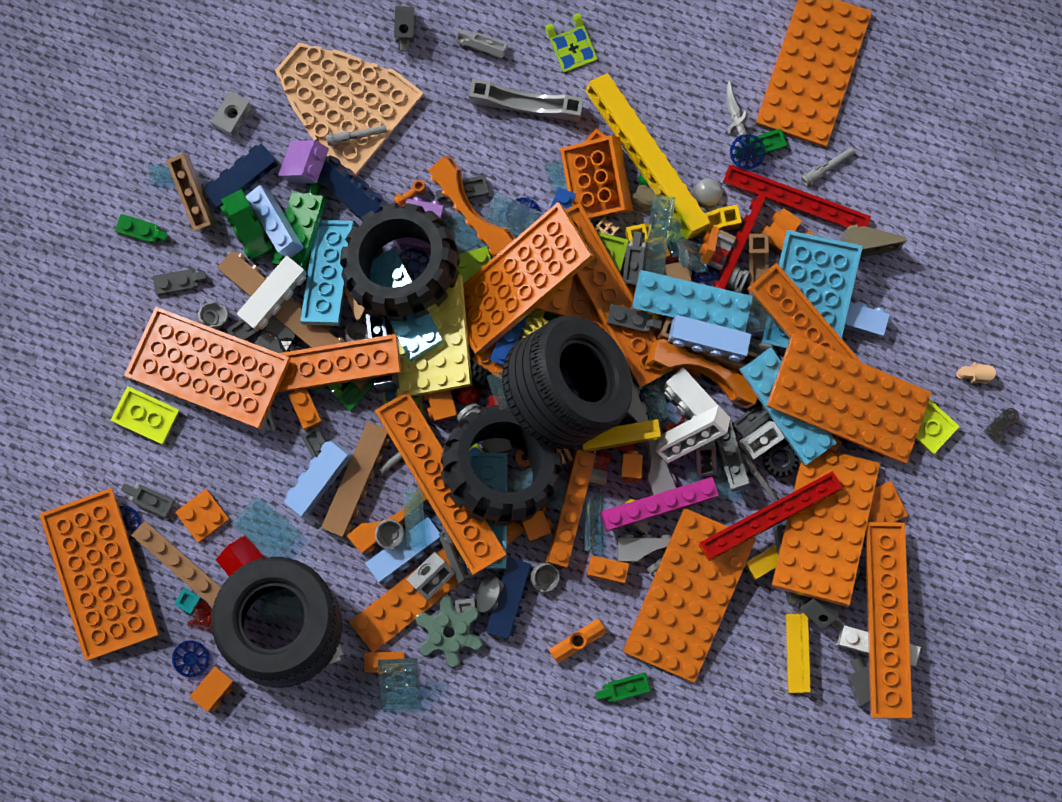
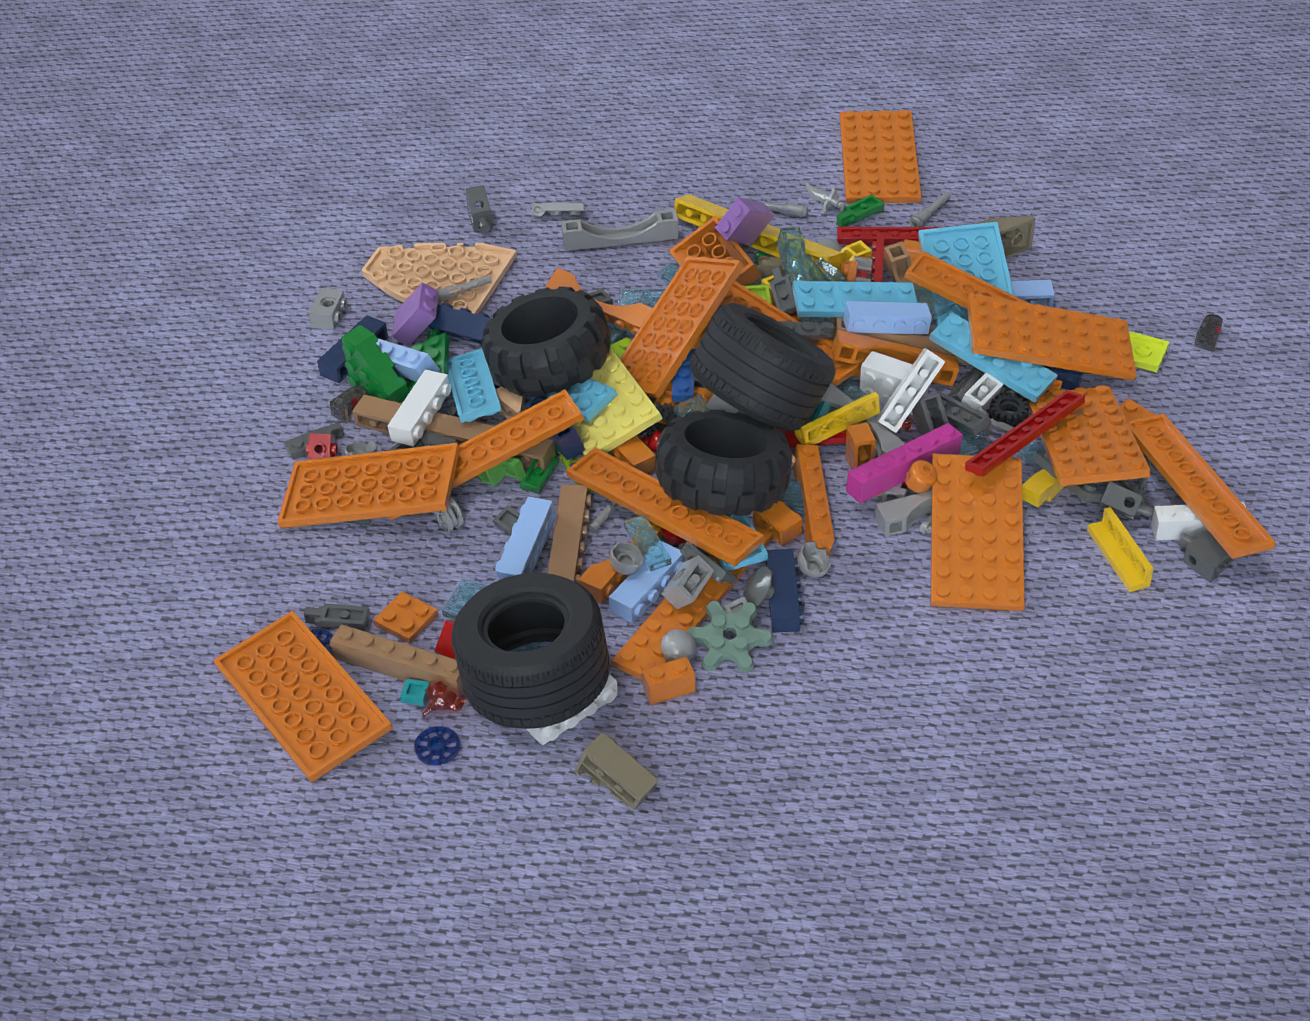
camera: 15 degrees left, 35 degrees down
neon yellow plate [110,386,180,445] -> none
green hinge [115,214,169,244] -> none
clear light blue plate [148,163,174,185] -> none
medium nougat brick [166,153,216,232] -> none
orange brick [189,666,235,712] -> none
orange brick [288,389,323,432] -> none
clear light blue plate [378,658,422,711] -> none
lime flag [545,13,598,73] -> none
orange piece [549,618,607,664] -> none
clear light blue plate [584,492,603,552] -> none
orange brick [586,555,629,585] -> none
leg [588,450,611,488] -> none
green hinge [595,672,651,702] -> none
clear blue wheel [730,134,765,170] -> none
light nougat arm [956,362,996,384] -> none
none -> brick [306,434,338,460]
none -> clear smoke leg [330,386,367,424]
none -> dark tan wedge [574,732,659,810]
none -> light grey hair [660,629,696,662]
none -> medium lavender brick [715,197,775,245]
none -> light grey pin [762,202,808,219]
none -> orange head [904,460,937,493]

